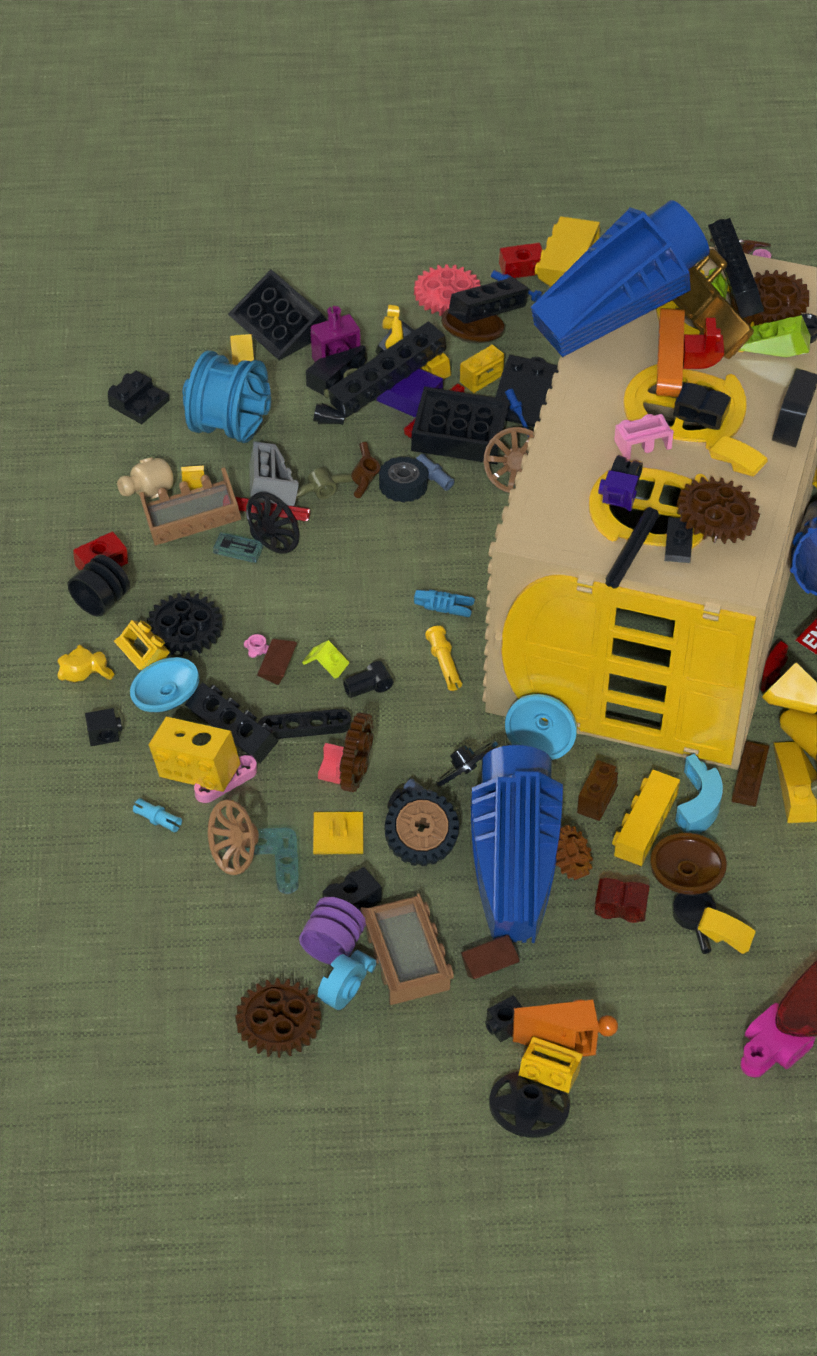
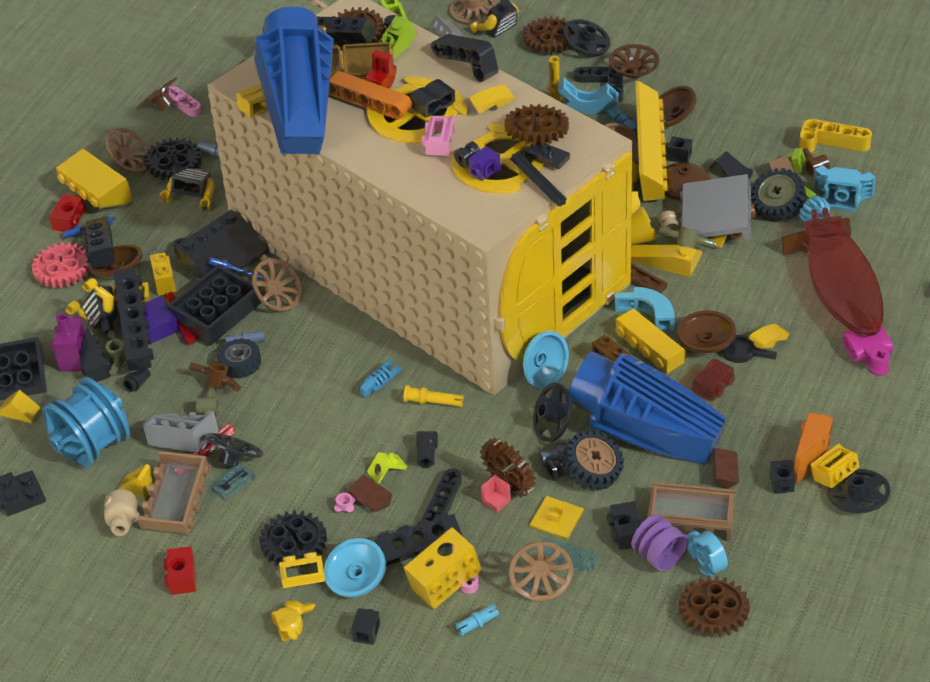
camera: 60 degrees left, 5 degrees down
black wheel [67,554,130,617] -> none

